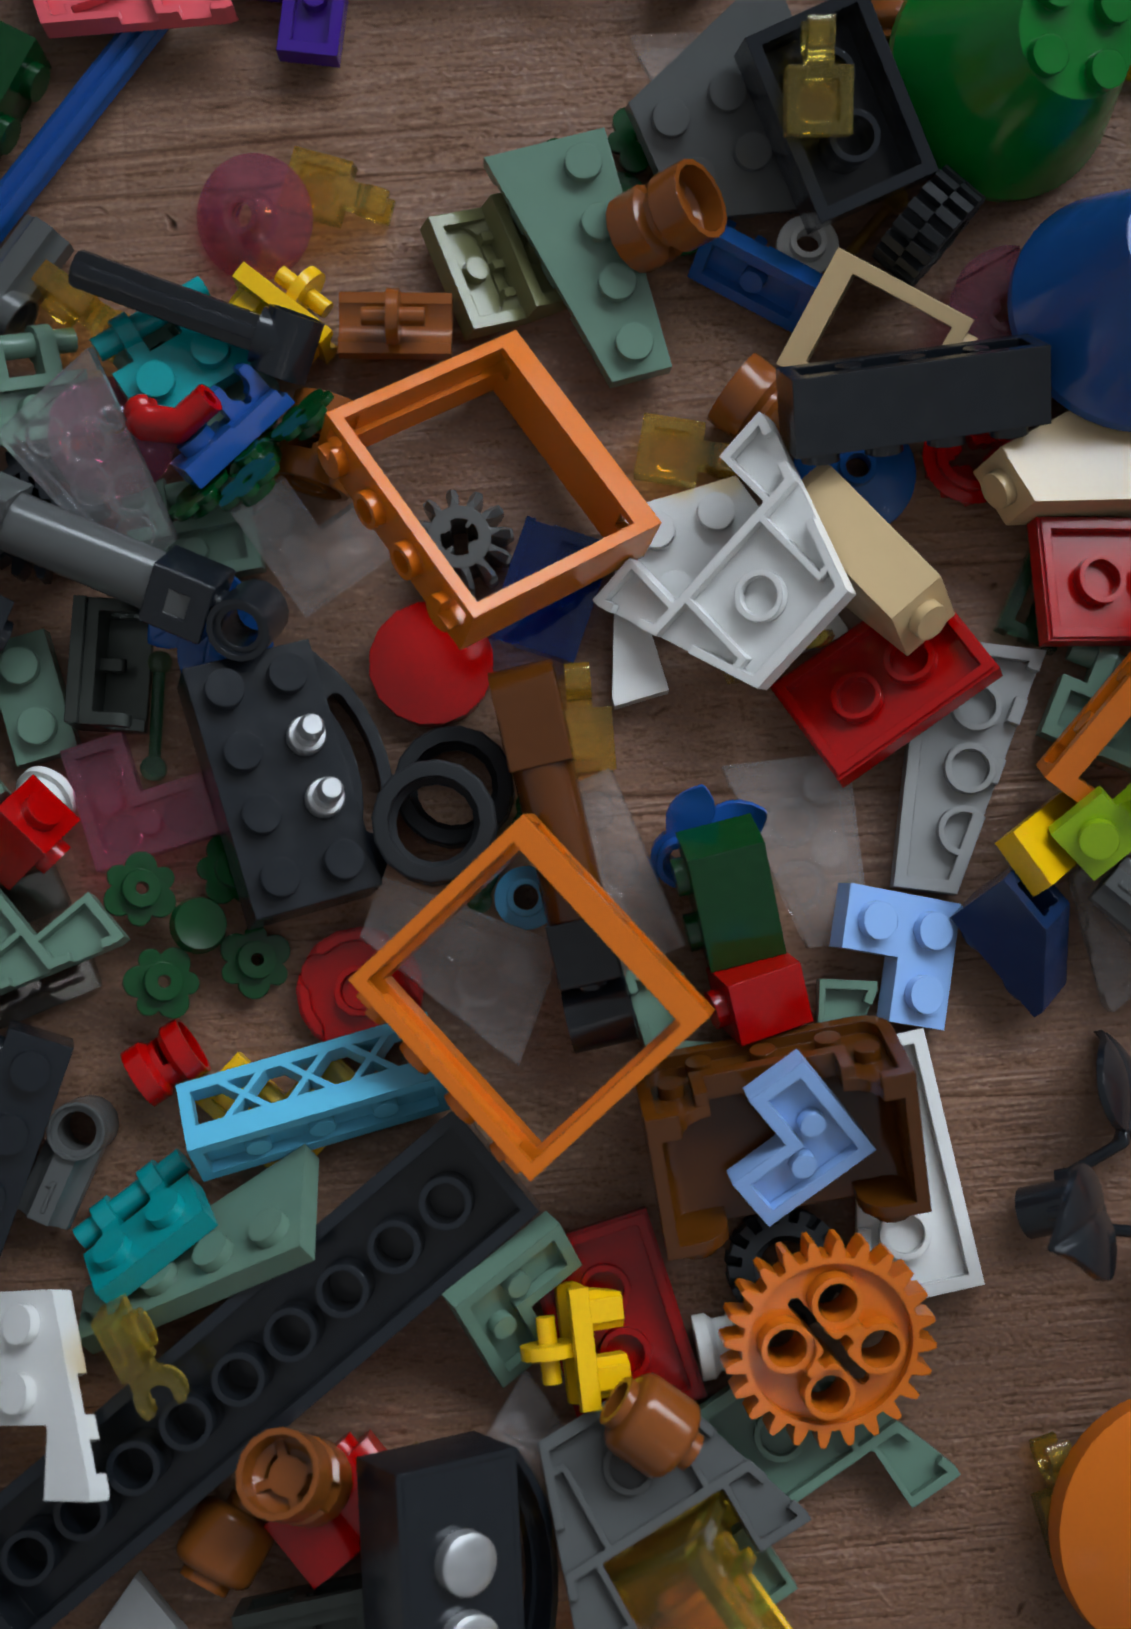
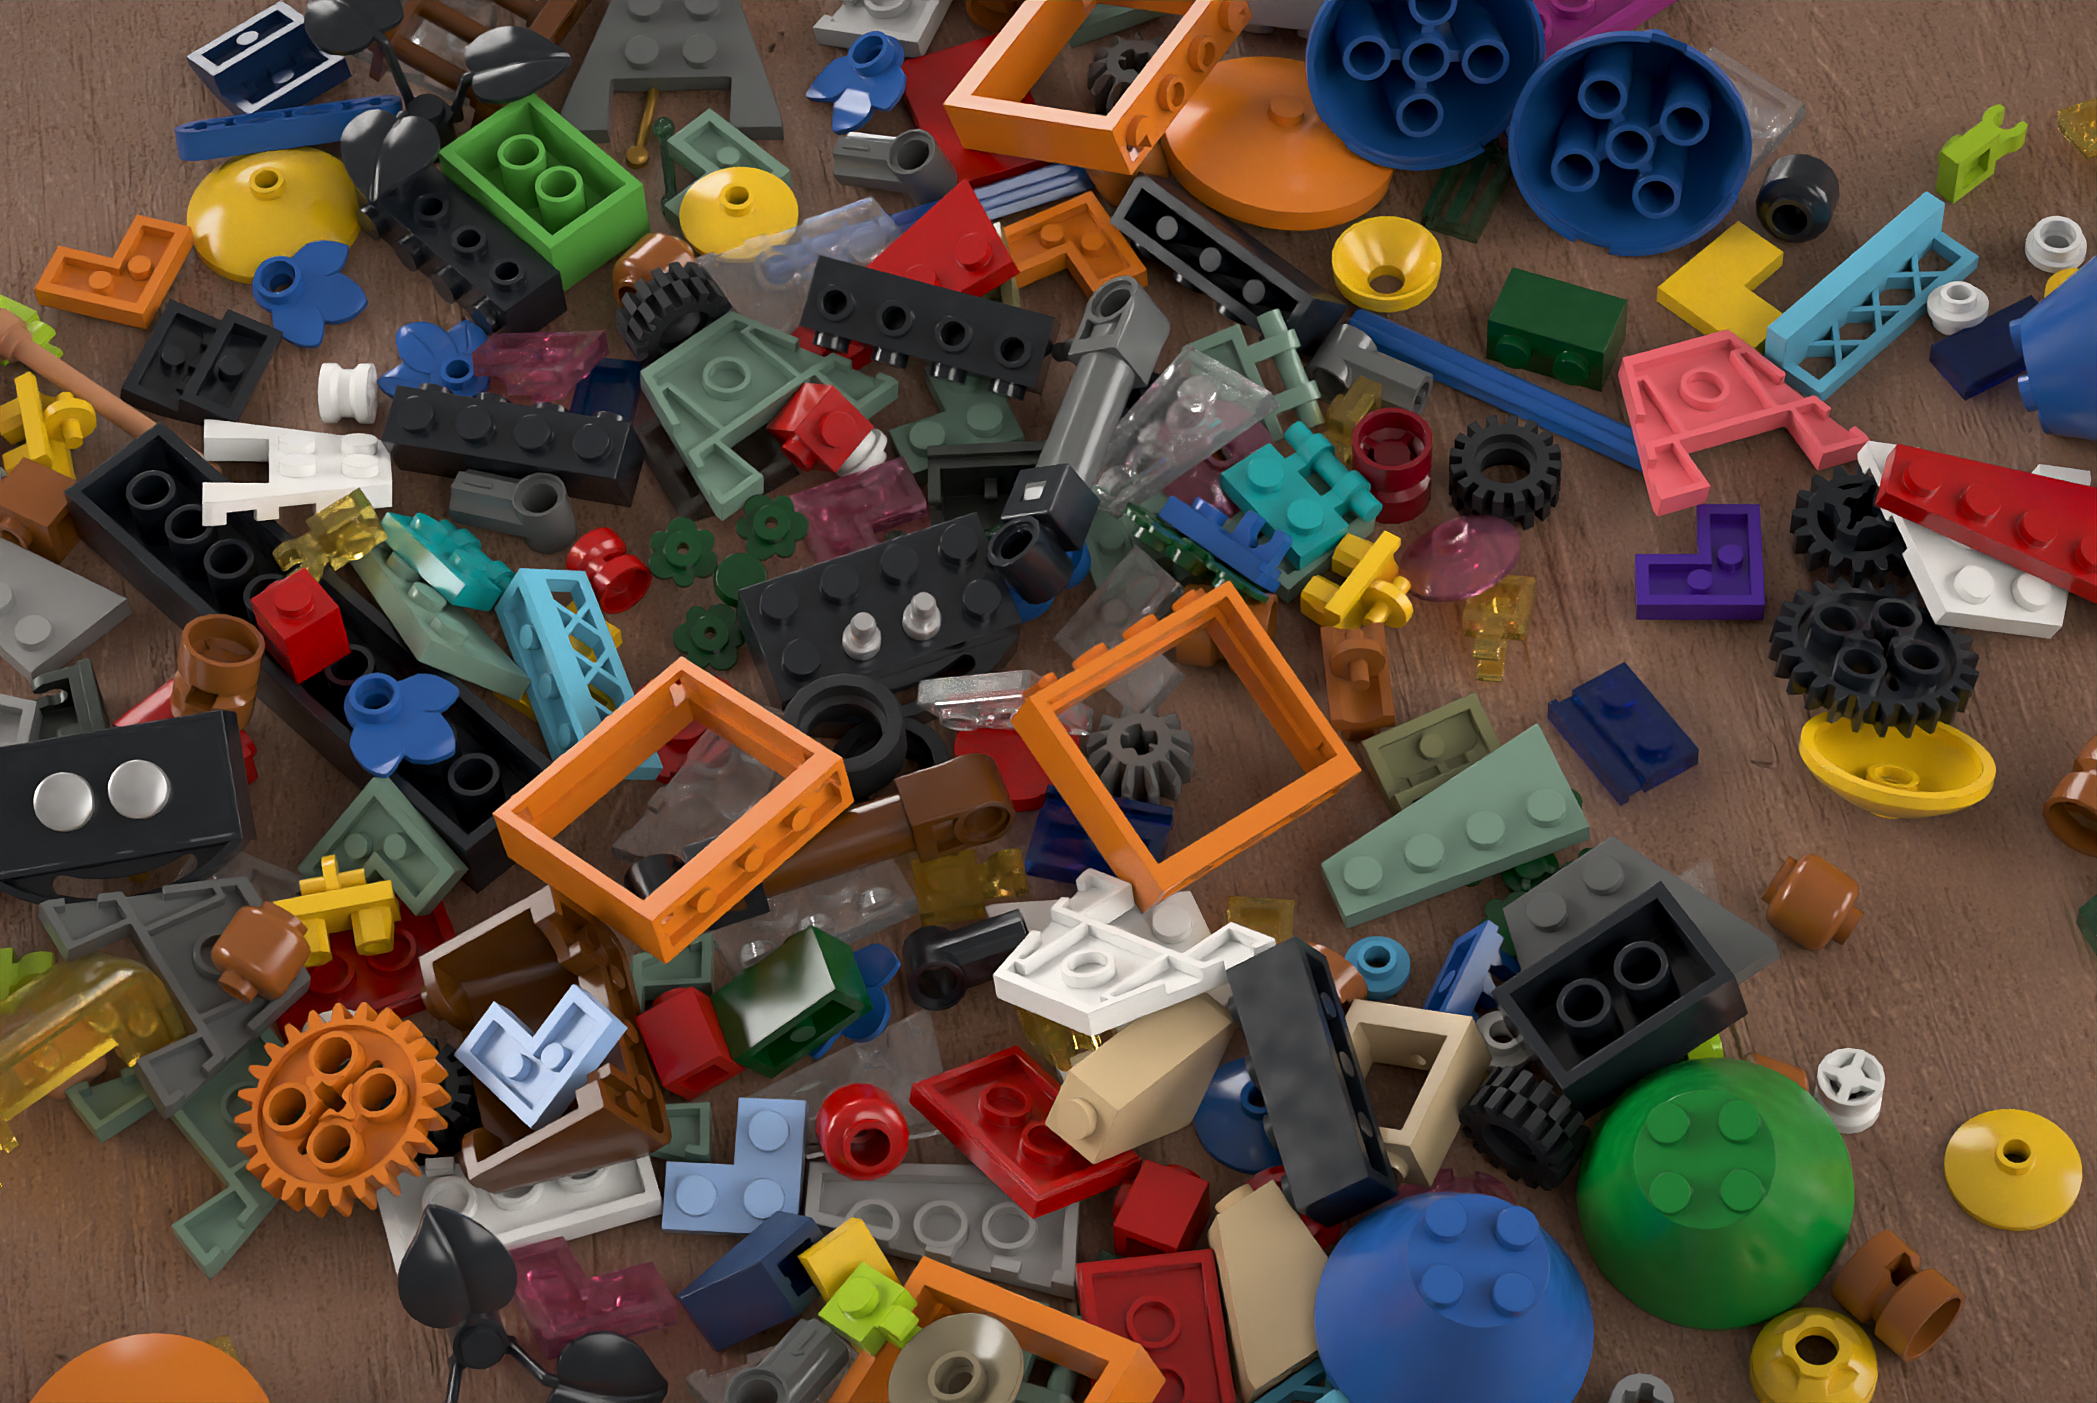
camera: 90 degrees right, 30 degrees down
black axle [68,250,325,386] -> none
red arm [123,384,222,444] -> none
dark orange head [176,1489,275,1598] -> none
dark orange wheel [606,159,727,273] -> none
clear yellow plate [783,15,854,138] -> none
none -> red brick [250,567,351,685]
none -> blue plate [344,673,460,778]
none -> clear pink plate [508,1236,678,1360]
none -> red head [815,1083,910,1181]
none -> black piece [902,908,1029,1011]
none -> clear wing [917,669,1093,735]
none -> red brick [1112,1159,1210,1259]
none -> dark azure plate [1345,936,1410,1001]
none -> dark red wheel [1352,408,1432,524]
none -> black tyre [1448,415,1562,533]
none -> clear blue plate [1547,662,1699,806]

